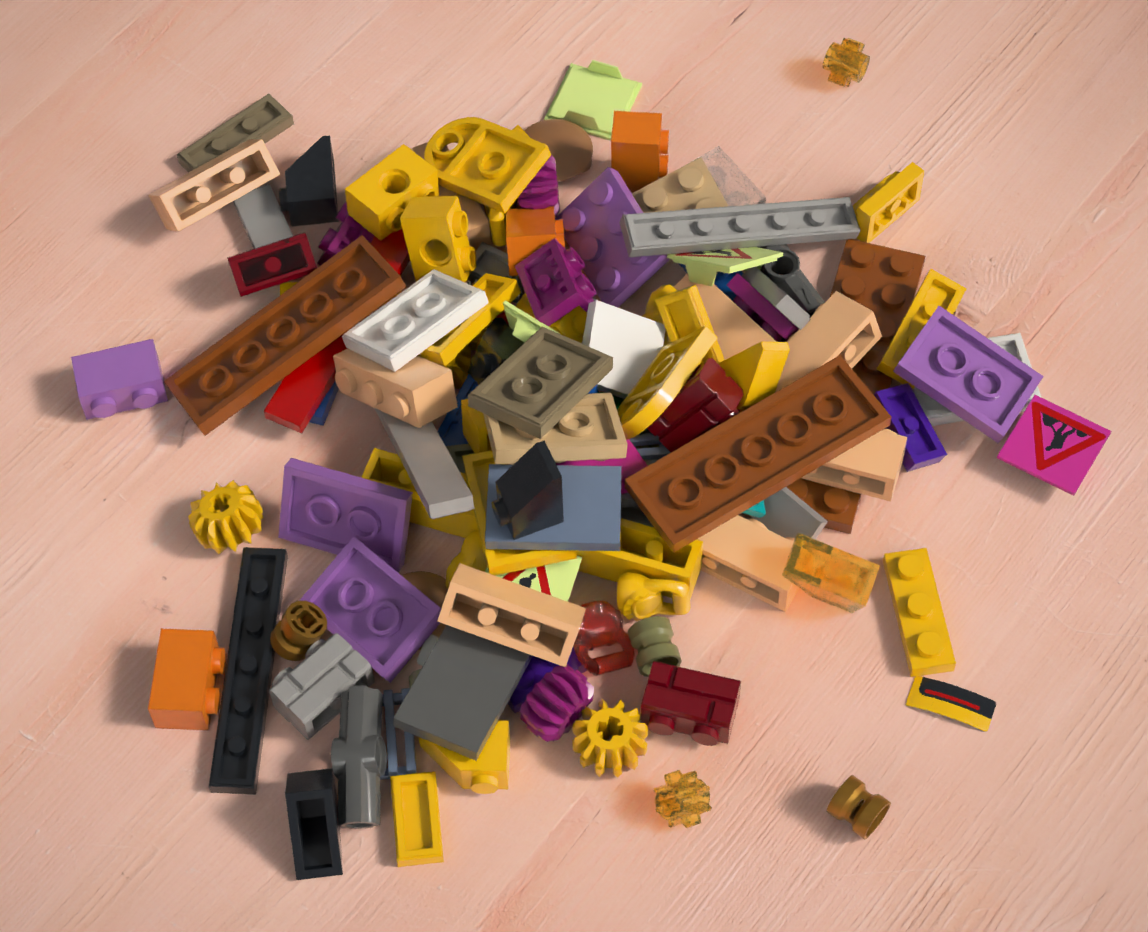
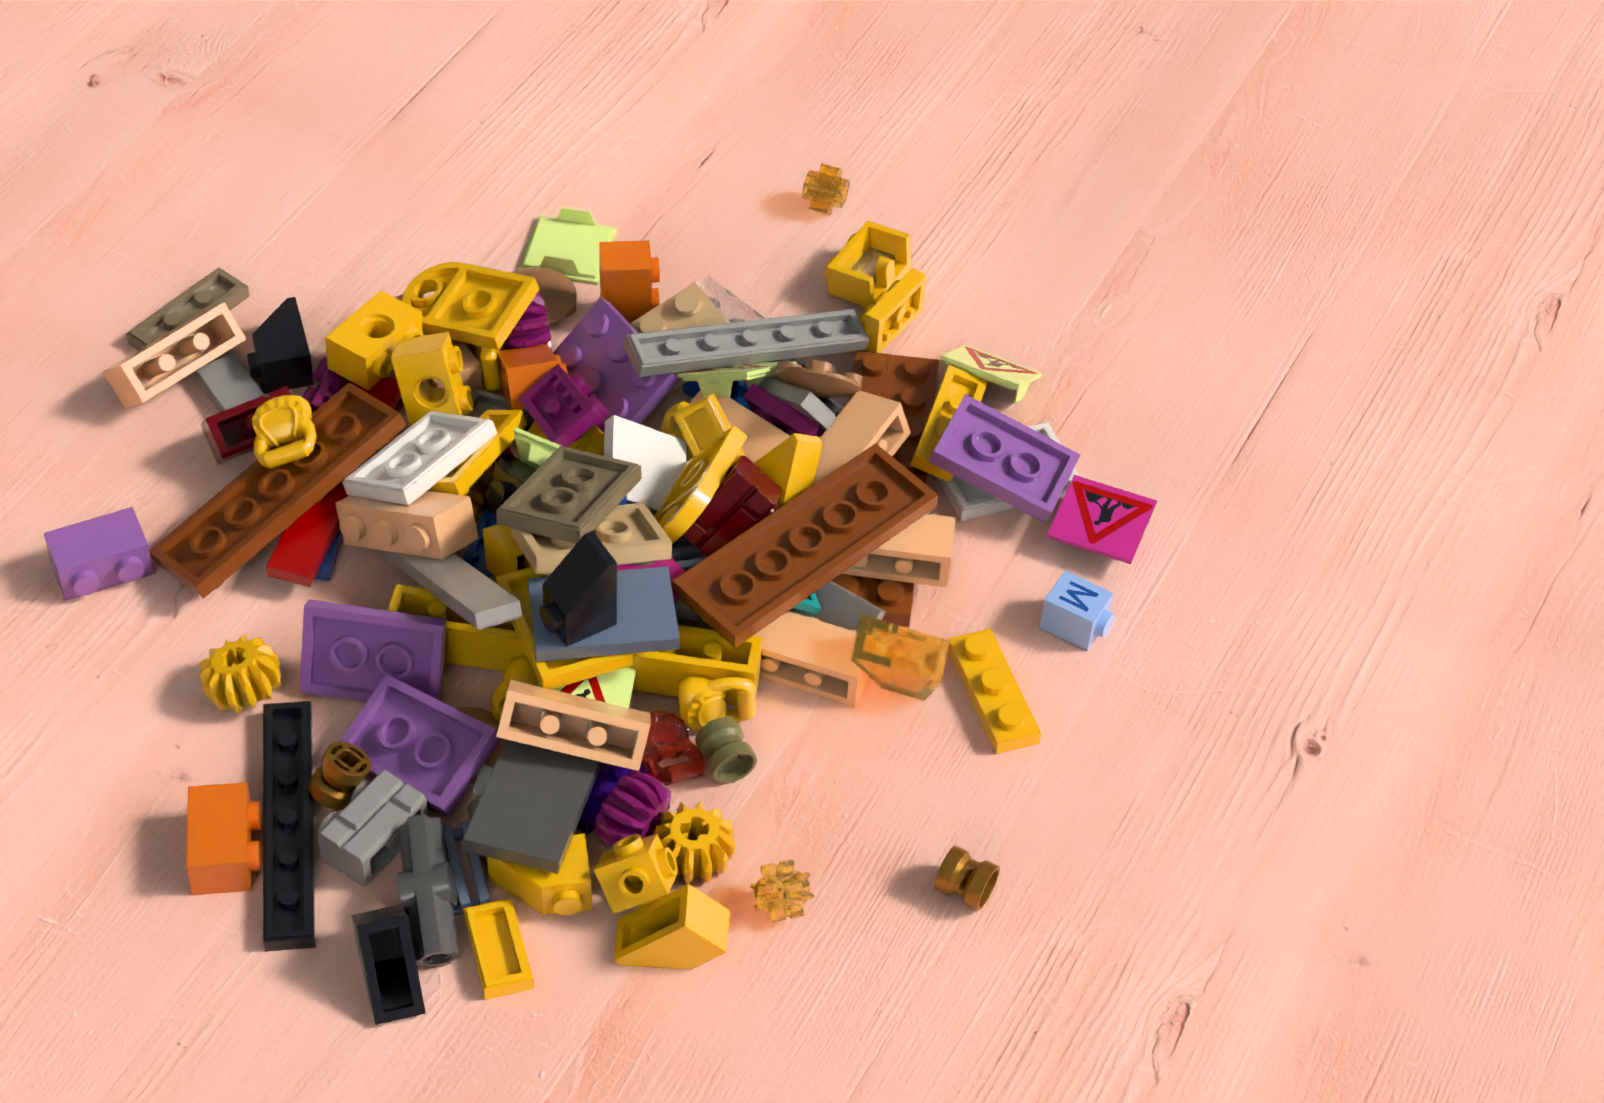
camera: 15 degrees left, 10 degrees down
dark red brick [640,661,741,746] -> none
dark purple plate [873,383,947,472] -> none
sticker [906,676,996,732] -> none
none -> yellow piece [252,395,317,469]
none -> yellow brick [594,834,678,914]
none -> yellow slope [613,884,730,970]
none -> medium nougat dish [775,359,863,399]
none -> yellow window [824,220,911,311]
none -> yellowish green piece [940,345,1042,403]
none -> light blue brick [1040,570,1115,651]

